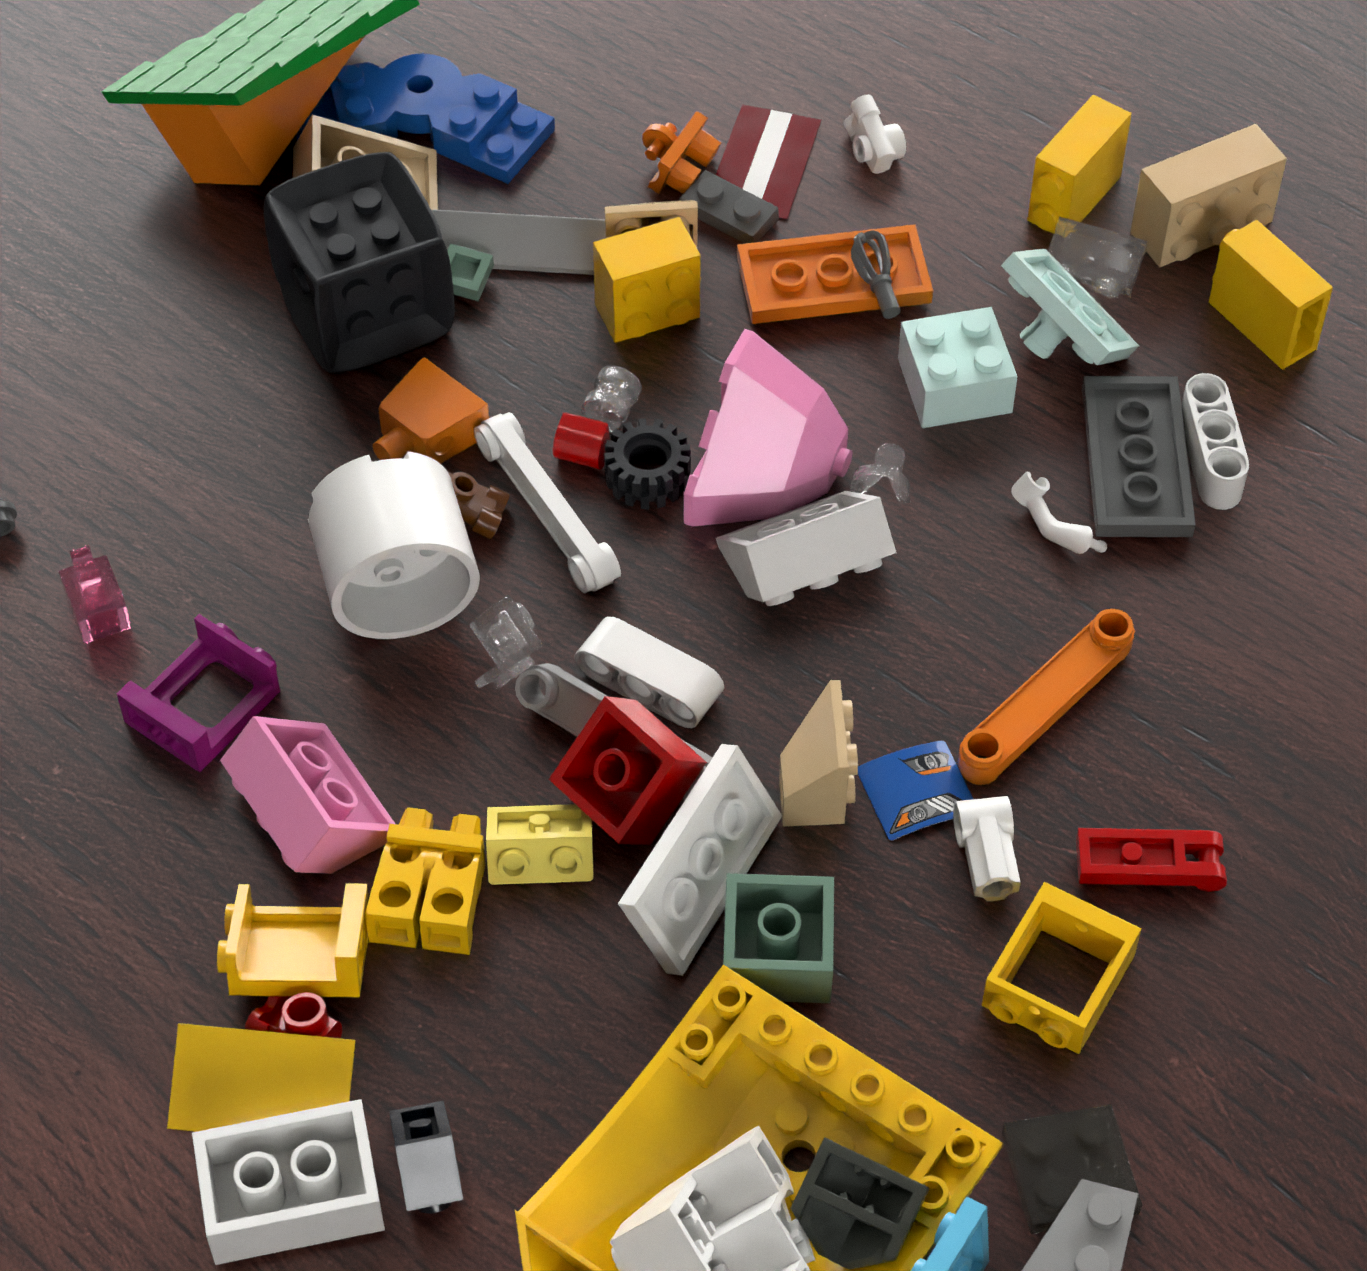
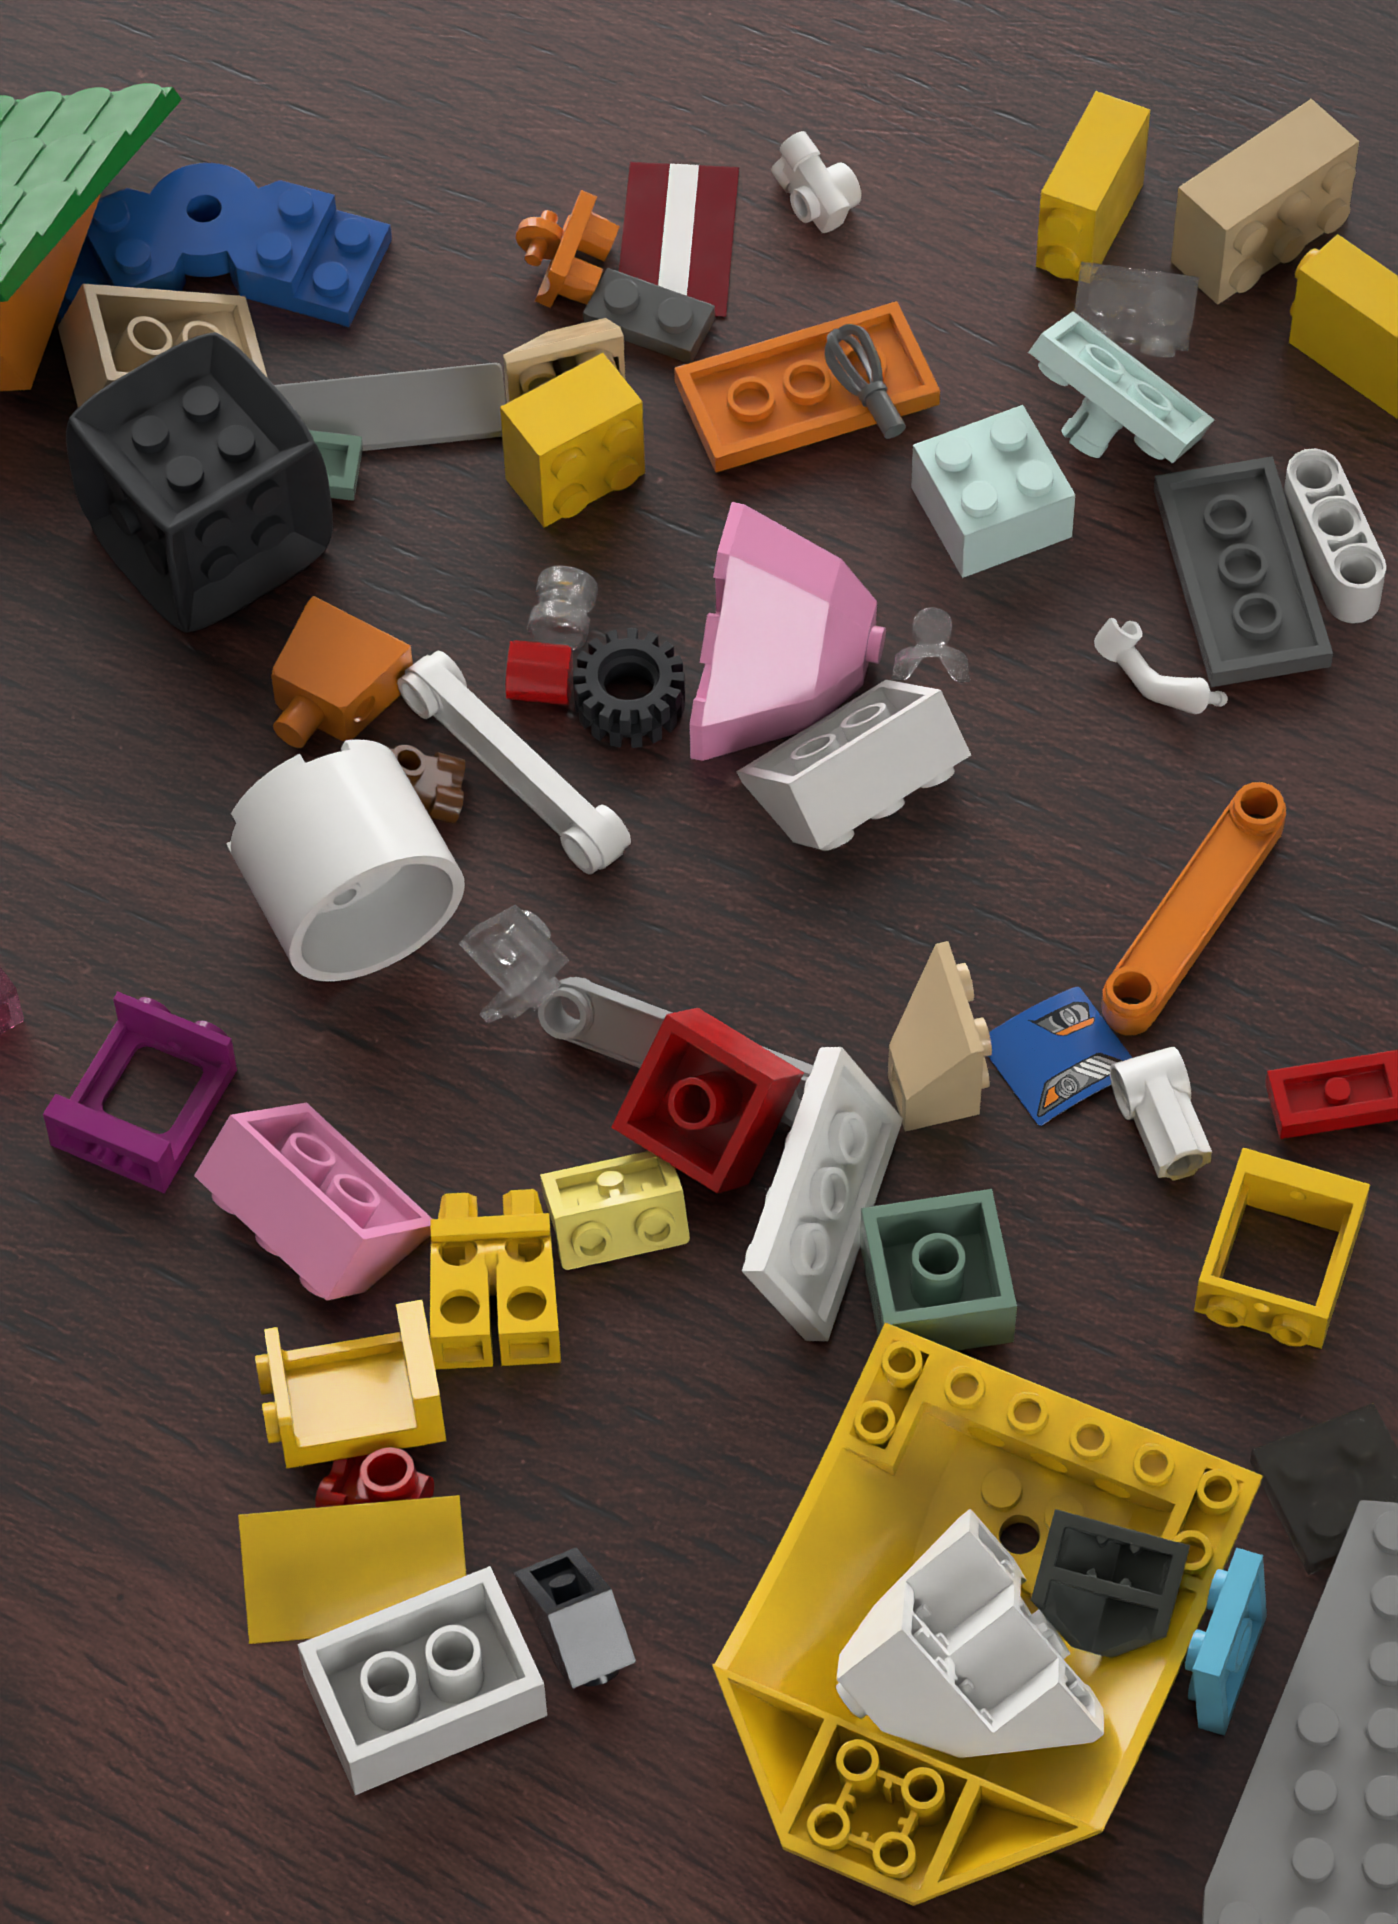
camera: 10 degrees left, 5 degrees up
white beam [575,617,724,728] -> none

